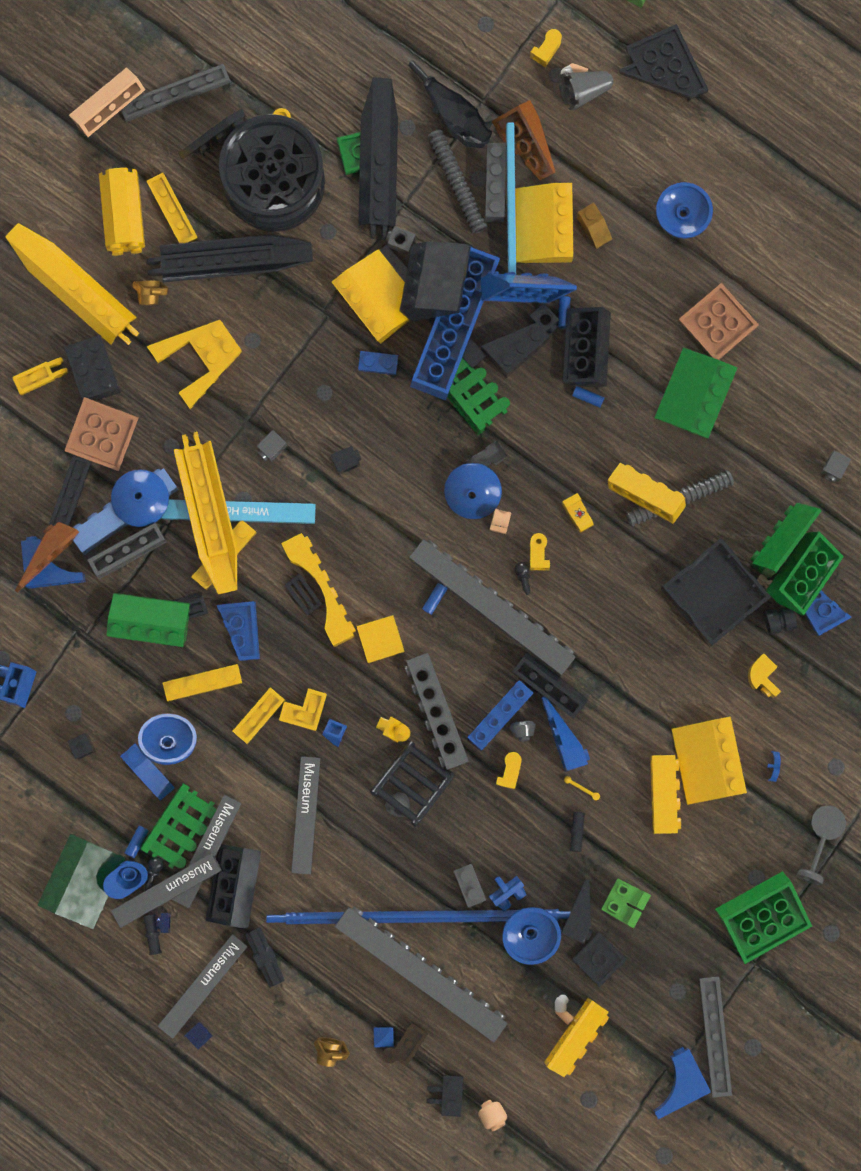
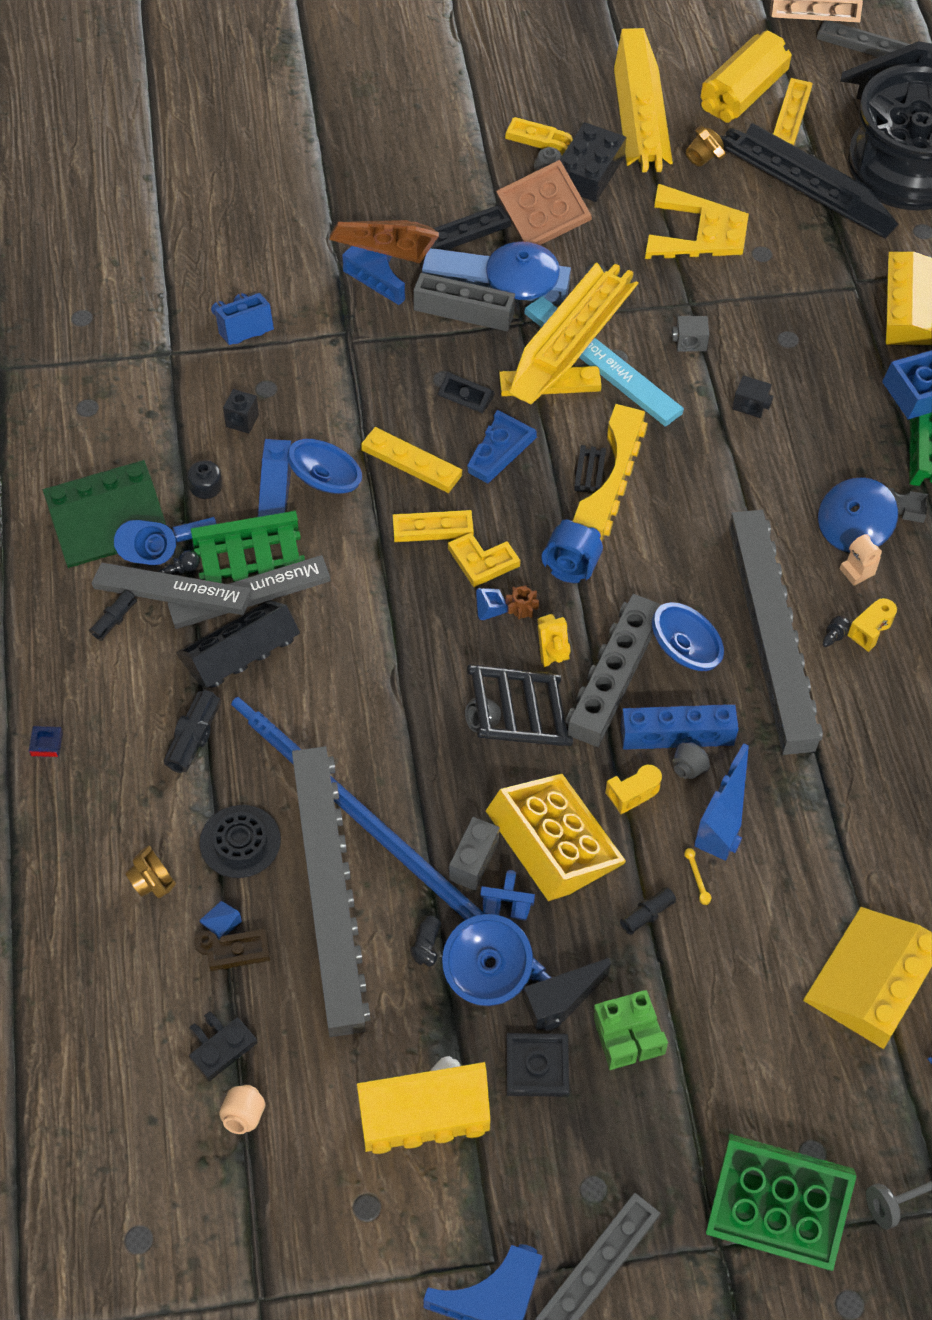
camera: 45 degrees right, 25 degrees down
green slope [107,593,190,647] -> none
clear blue plate [157,913,170,933] -> none
dark grey tile [158,934,248,1039] -> none
dark grey tile [292,757,321,874] -> none
yellow tile [357,615,405,663] -> none
blue plate [358,351,398,375] -> none
blue hinge [422,583,447,615] -> none
black brick [512,652,588,719] -> none
yellow brick [650,755,681,834] -> none
none -> black head [187,460,223,499]
none -> black wheel [199,805,281,878]
none -> black arm [410,916,441,967]
none -> yellow slope [486,774,626,901]
none -> dark orange gear [505,585,539,620]
none -> dark grey cone [533,147,562,171]
none -> blue brick [542,519,603,583]
none -> blue dish [652,602,724,671]

